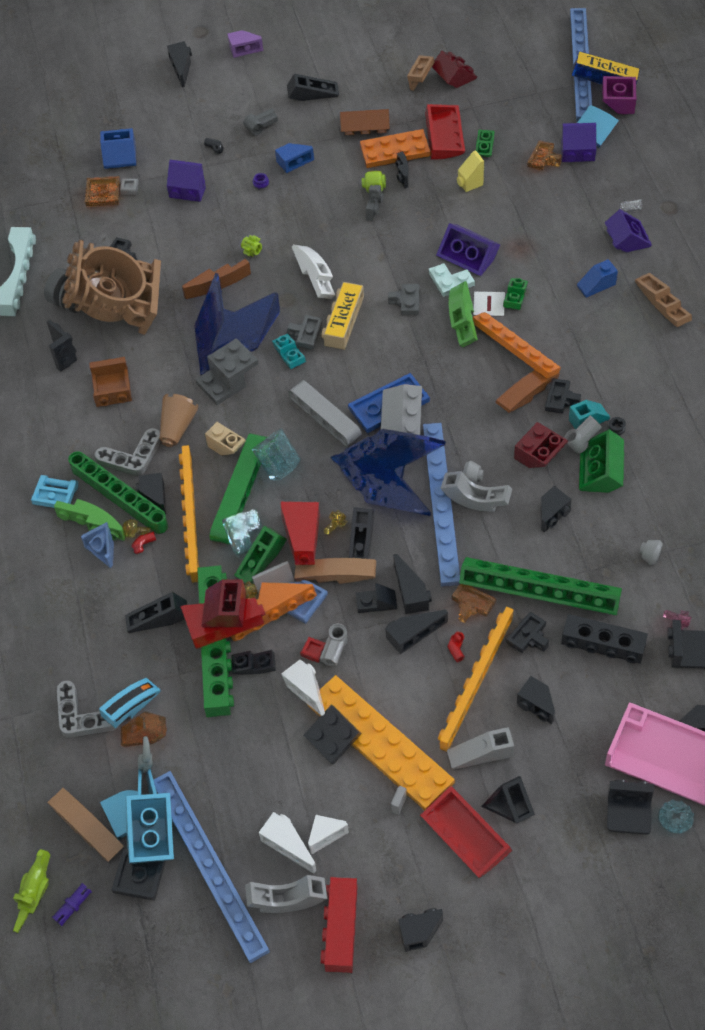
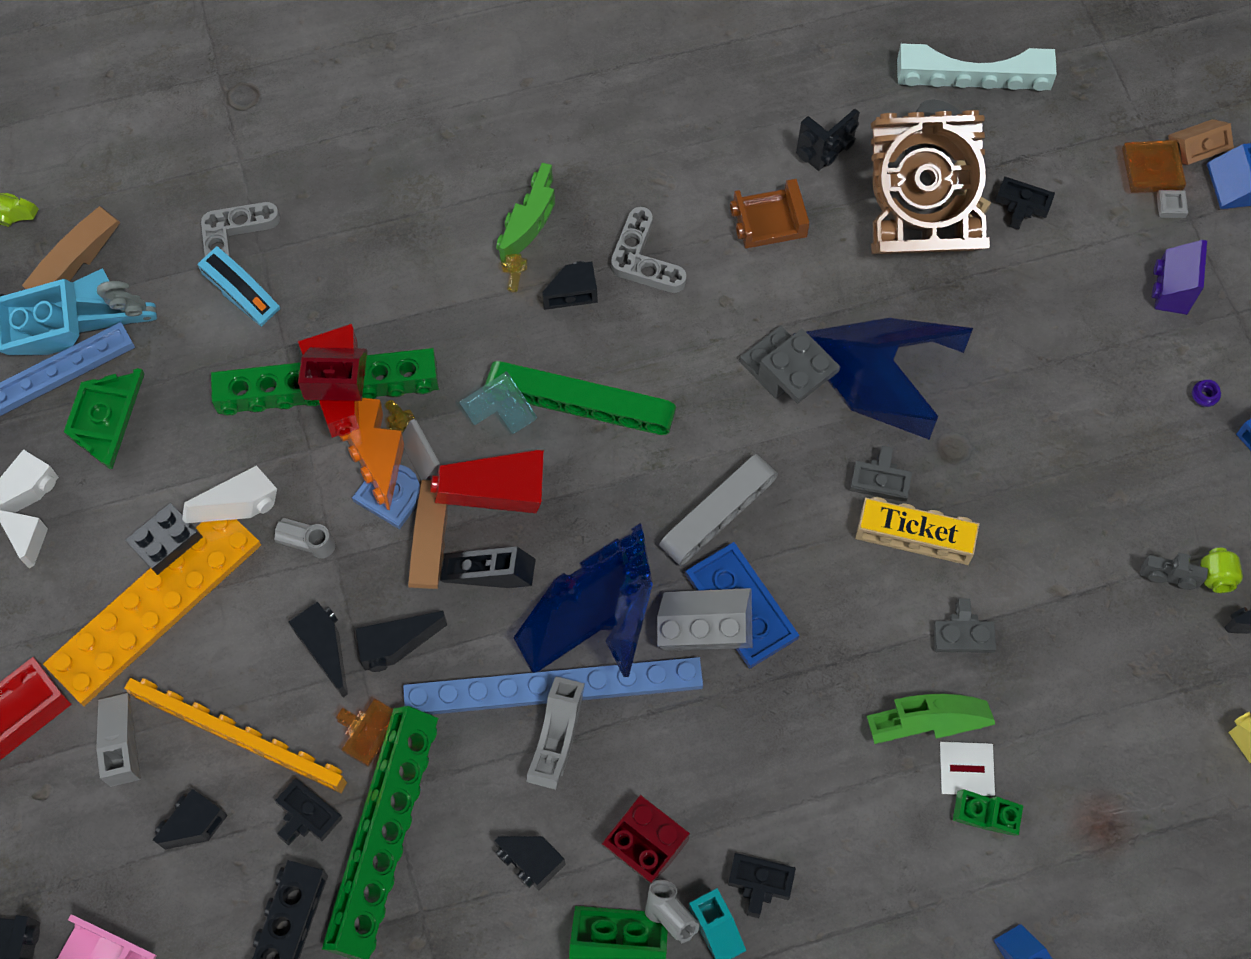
camera: 85 degrees right, 10 degrees up
medium azure plate [31,475,78,508] -> none
green beam [68,451,168,534] -> none
medium blue slope [81,522,114,568] -> none
clear orange slope [121,711,167,747] -> none
black slope [125,592,187,633] -> none
red arm [131,532,156,554] -> none
medium nougat cone [159,394,198,447] -> none
light orange plate [179,445,199,583] -> none
dark orange slope [182,259,251,299] -> none
tan slope [205,422,246,455] -> none
black slope [231,650,276,675] -> none
green slope [234,526,288,586] -> none
lime gear [241,235,262,257] -> none
clear light blue slope [252,428,301,480] -> none
teal slope [272,334,306,369] -> none
white slope [292,245,335,299] -> none
red tile [300,637,326,663] -> none
clear yellow plate [324,510,347,535] -> none
black slope [356,583,397,613] -> none
light grey tile [391,786,407,815] -> none
light aqua plate [429,263,475,297] -> none
dark purple slope [436,223,500,276] -> none
red arm [447,632,465,662] -> none
light grey cone [463,460,484,484] -> none
orange plate [472,312,561,378] -> none
black slope [481,776,535,824] -> none
dark orange slope [495,370,560,413] -> none
none -> green wing [64,368,145,469]
none -> medium nougat panel [1168,119,1234,165]

